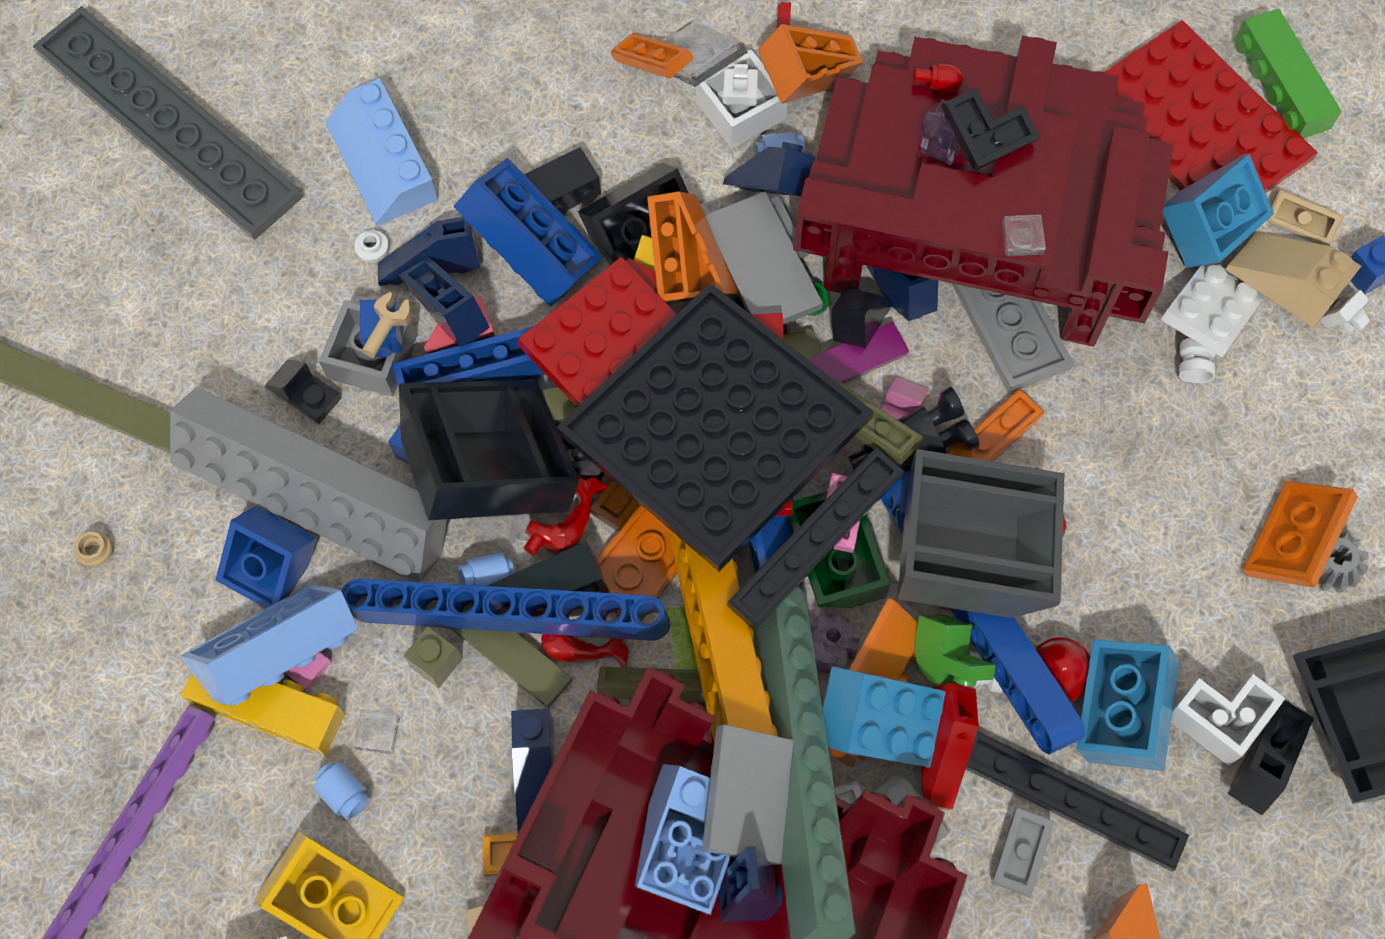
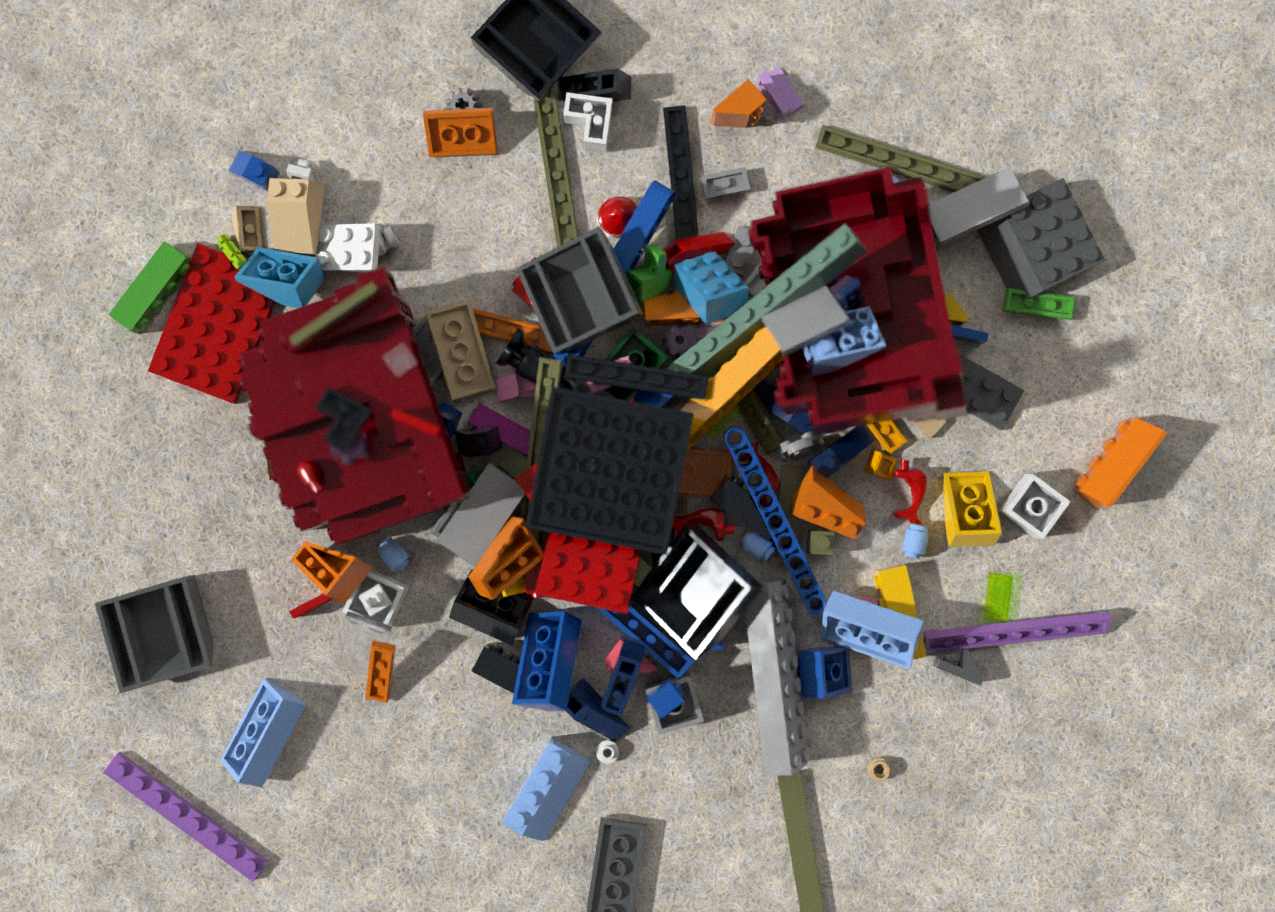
camera: 125 degrees left, 20 degrees up
black slope [265,360,342,424] -> none
tan bar [362,292,412,358] -> none
dark blue slope [723,142,815,197] -> none
dark azure brick [1076,639,1180,771] -> none
none -> lime axle [217,234,247,270]
none -> olive tile [290,283,382,349]
none -> red tile [391,409,443,437]
none -> tan tile [424,299,496,401]
none -> olive tile [533,85,578,247]
none -> light grey plate [778,431,825,462]
none -> orange wedge [792,464,866,539]
none -> light orange slope [864,450,897,481]
none -> red animal [892,459,927,524]
none -> dark grey slope [933,649,983,686]
none -> clear neon green tile [983,573,1013,622]

